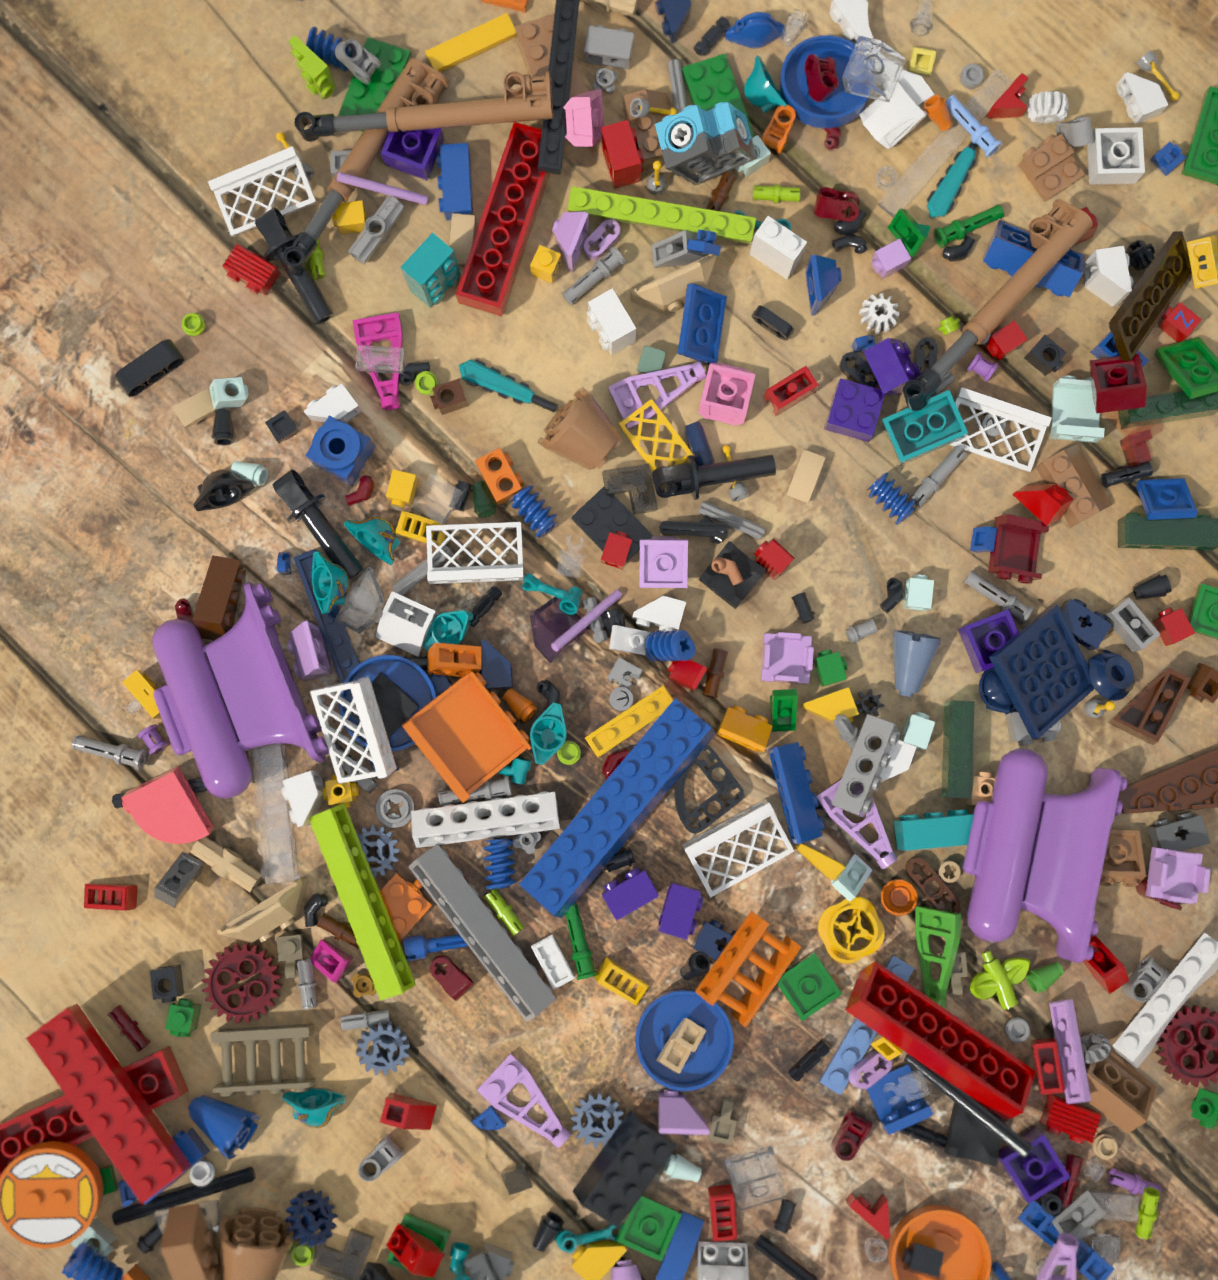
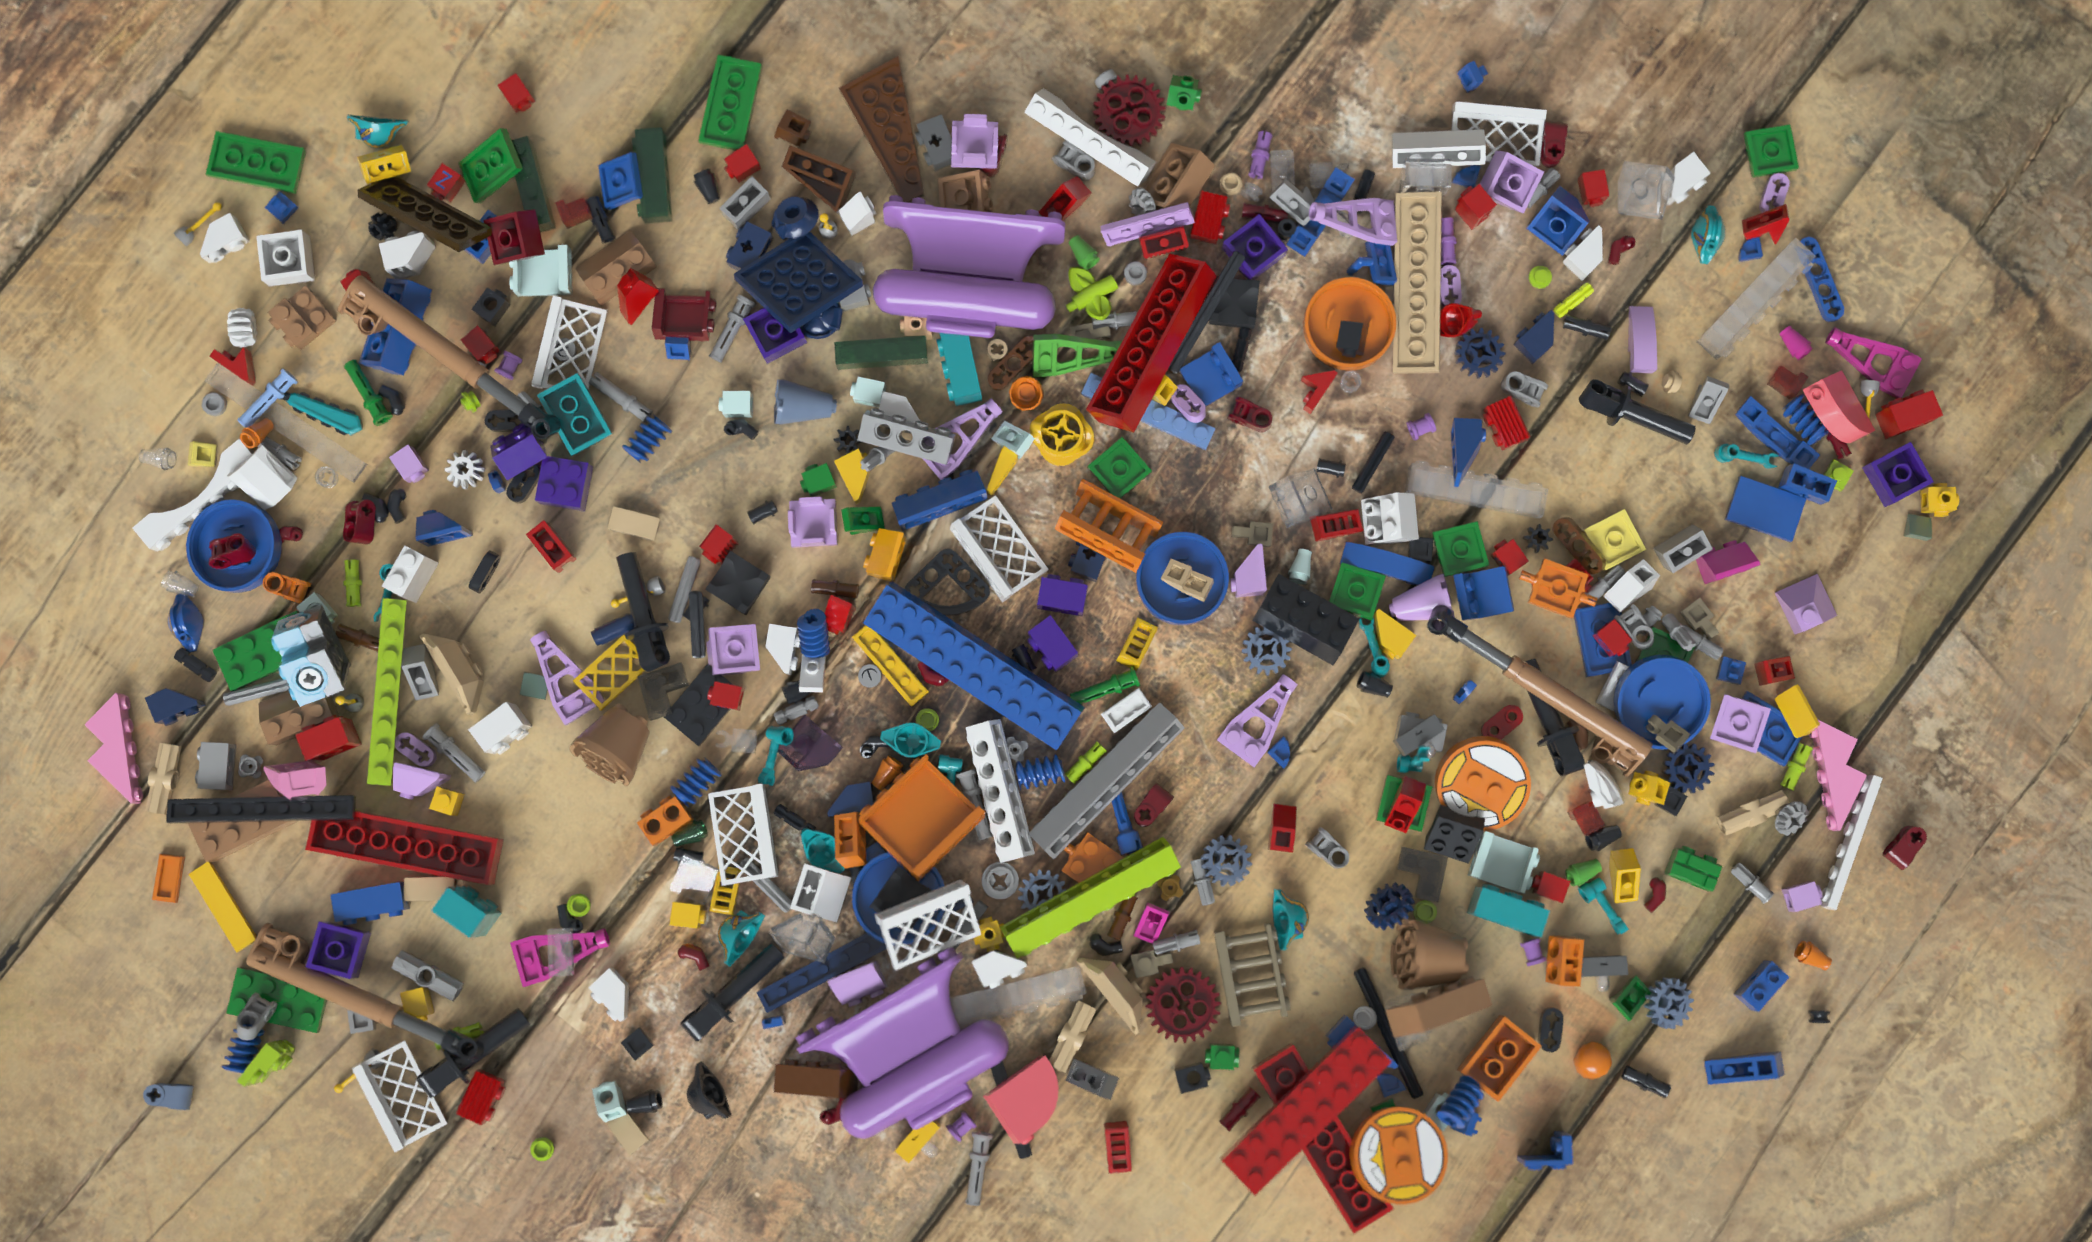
camera: 95 degrees left, 0 degrees up
black beam [114,339,185,397] -> none
black pin [136,1220,166,1254] -> none
blue cone [188,1095,259,1159] -> none
light aqua cone [231,461,268,487] -> none
medium nougat piece [294,71,553,142] -> none
blue piece [305,415,376,487] -> none
teal hat [312,551,350,615] -> none
lavender bar [337,172,428,205] -> none
reddish brown brick [430,379,468,415] -> none
teal sword [459,359,558,413] -> none
clear smoke slope [501,1163,533,1195] -> none
lavender bar [551,590,622,652] -> none
light grey hinge [607,657,642,689] -> none
light grey hinge [630,98,677,118] -> none
blue tile [678,283,727,365] -> none
black cone [680,952,711,980] -> none
blue tile [687,229,721,256] -> none
bright pink slope [698,363,755,426] -> none
nougat arm [711,557,744,586] -> none
teal hat [744,55,787,113] -> none
black axle [788,1041,830,1082] -> none
clear slope [842,36,906,102] -> none
light grey pin [845,619,878,644] -> none
clear plate [883,1068,931,1104] -> none
green slope [887,208,931,257] -> none
light grey piece [1056,116,1094,147] -> none
lime pin [1135,1187,1160,1239] -> none
none -> light grey axle [261,437,302,470]
none -> white slope [839,192,876,236]
none -> light grey axle [1092,311,1137,330]

